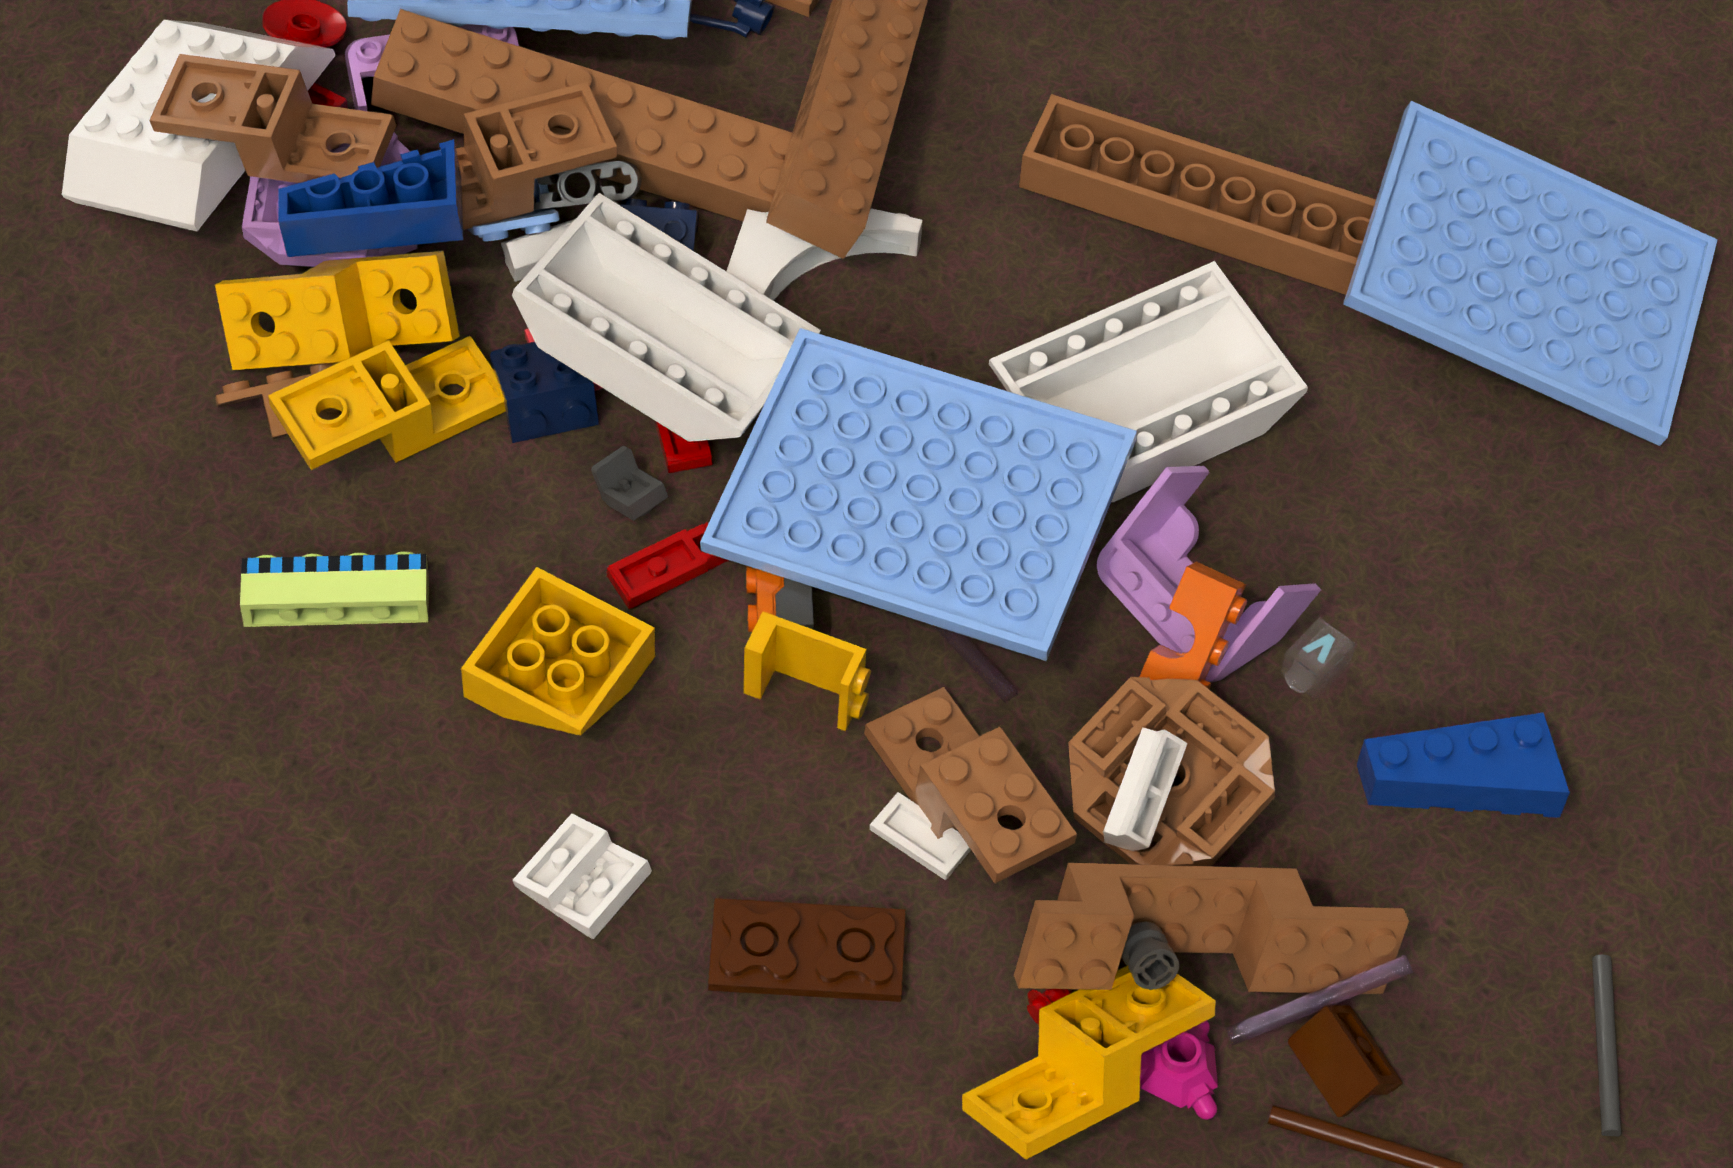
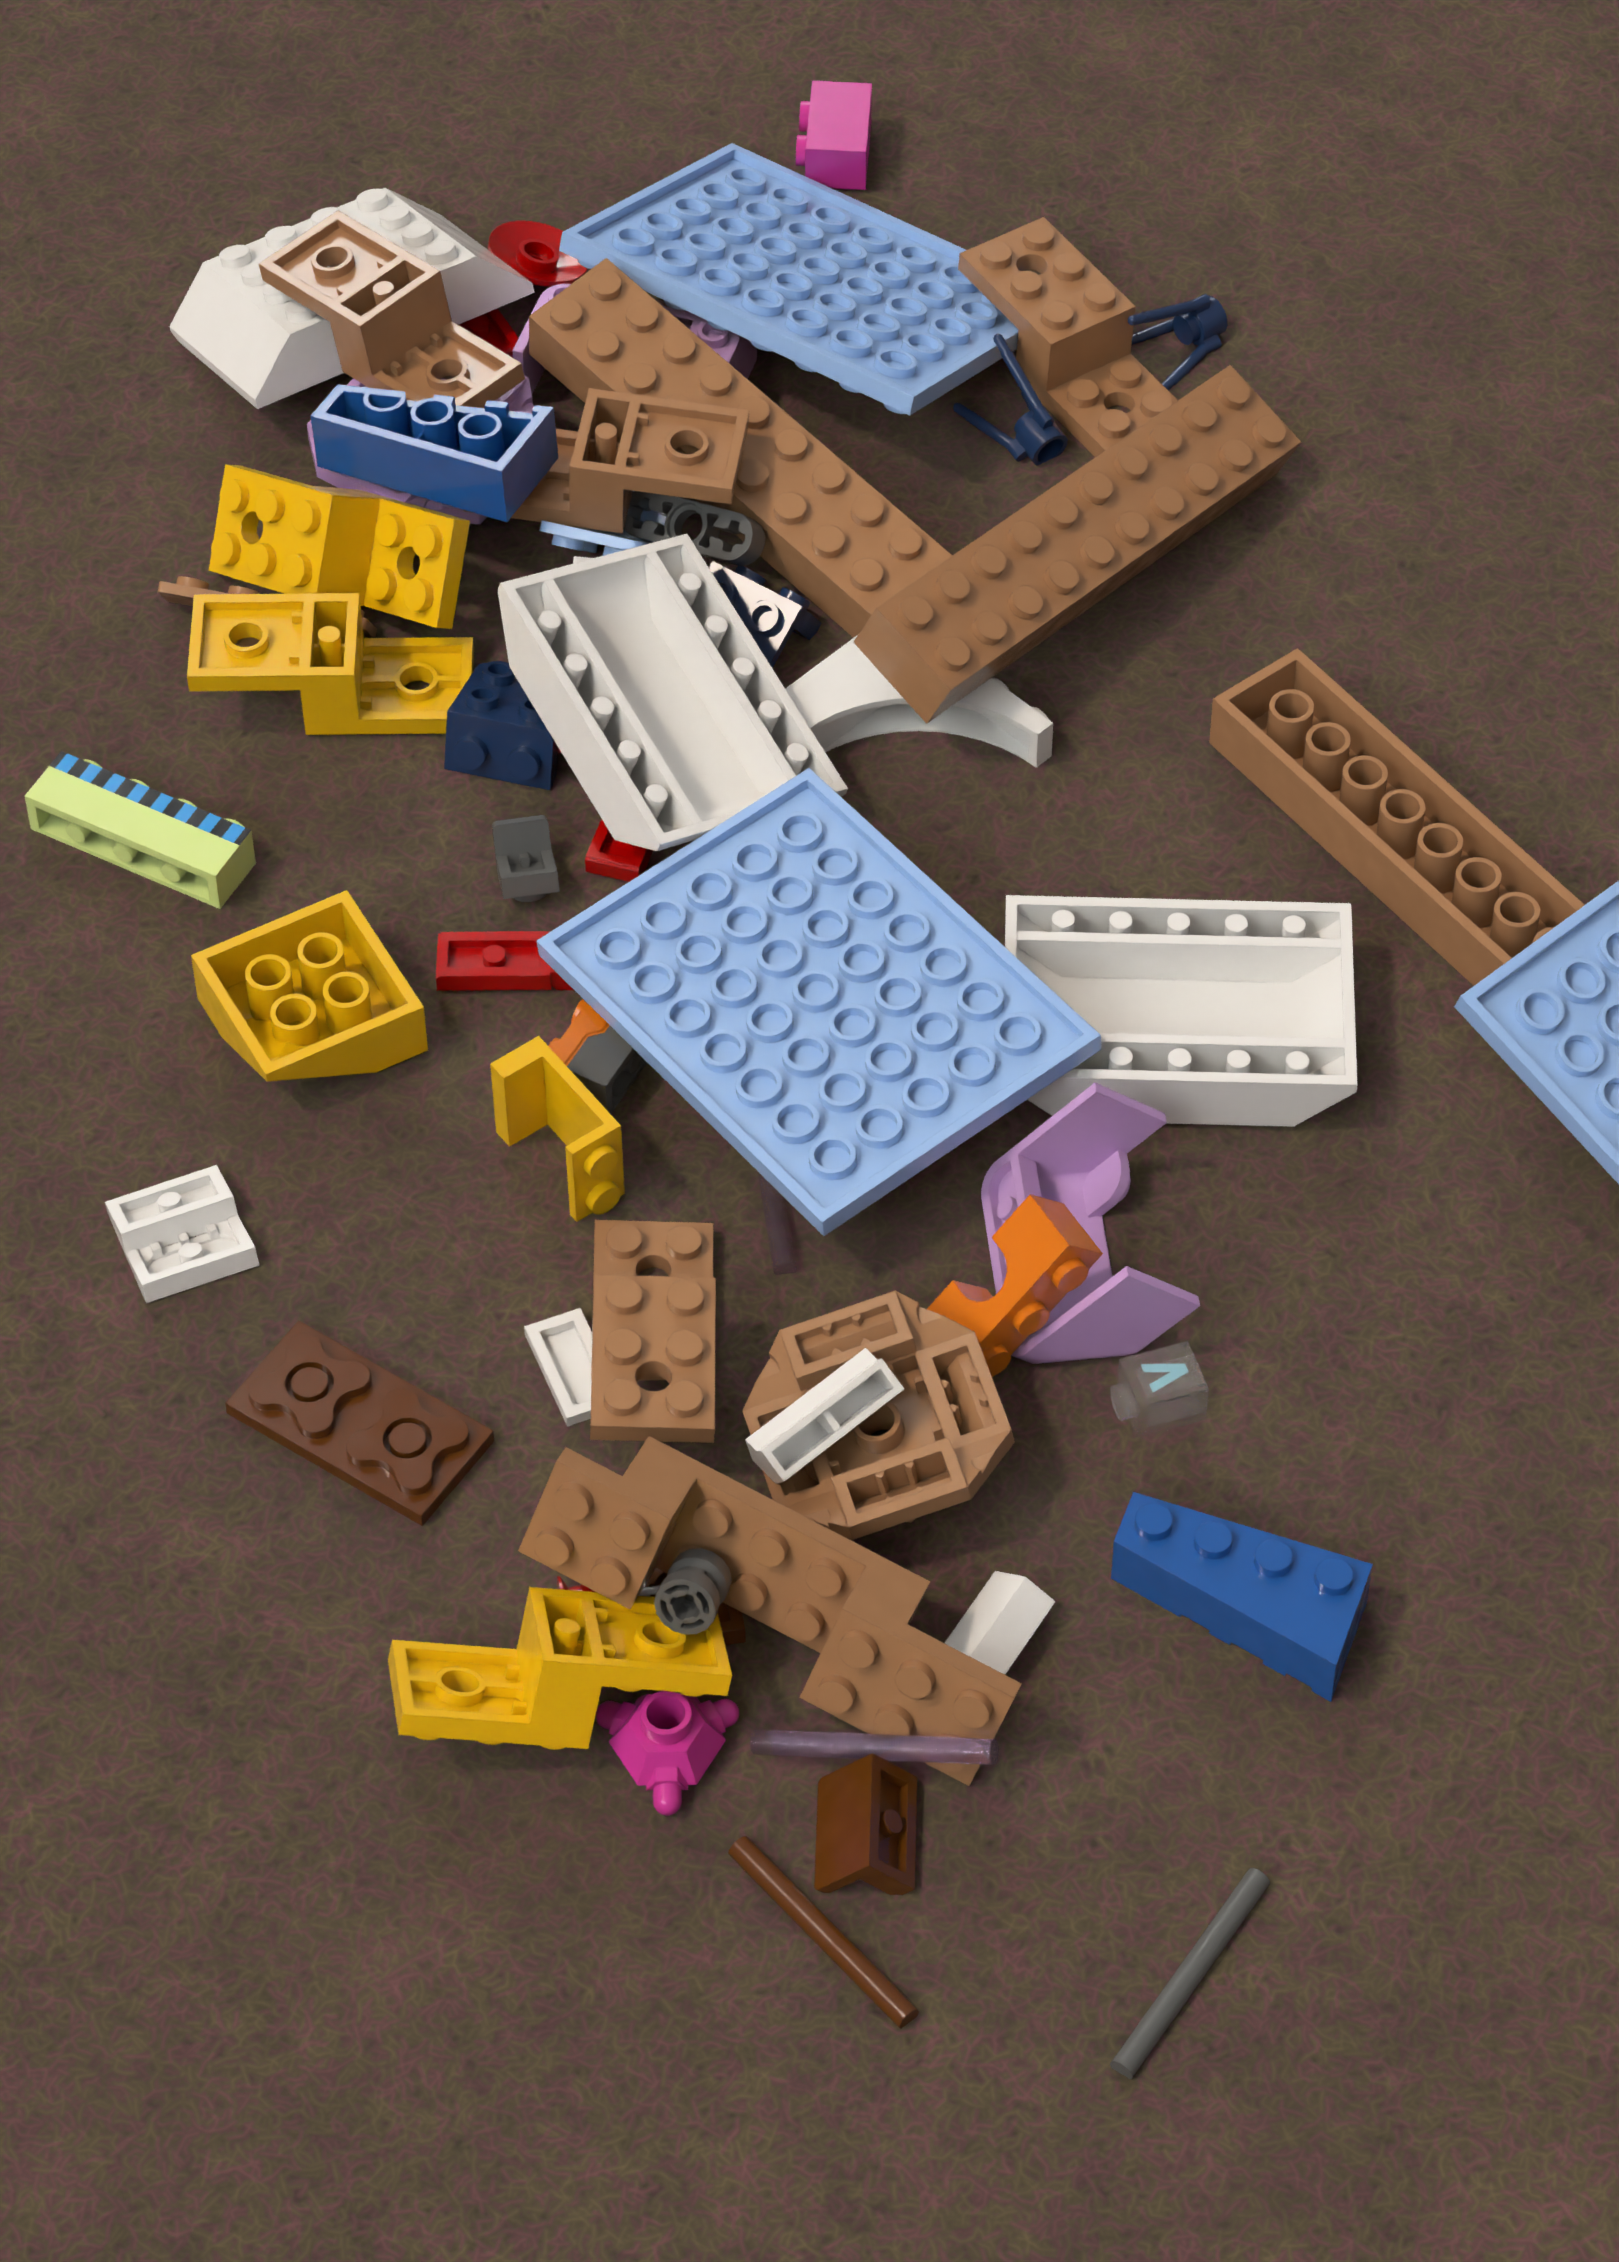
camera: 35 degrees right, 5 degrees down
none -> white piece [945,1571,1055,1674]

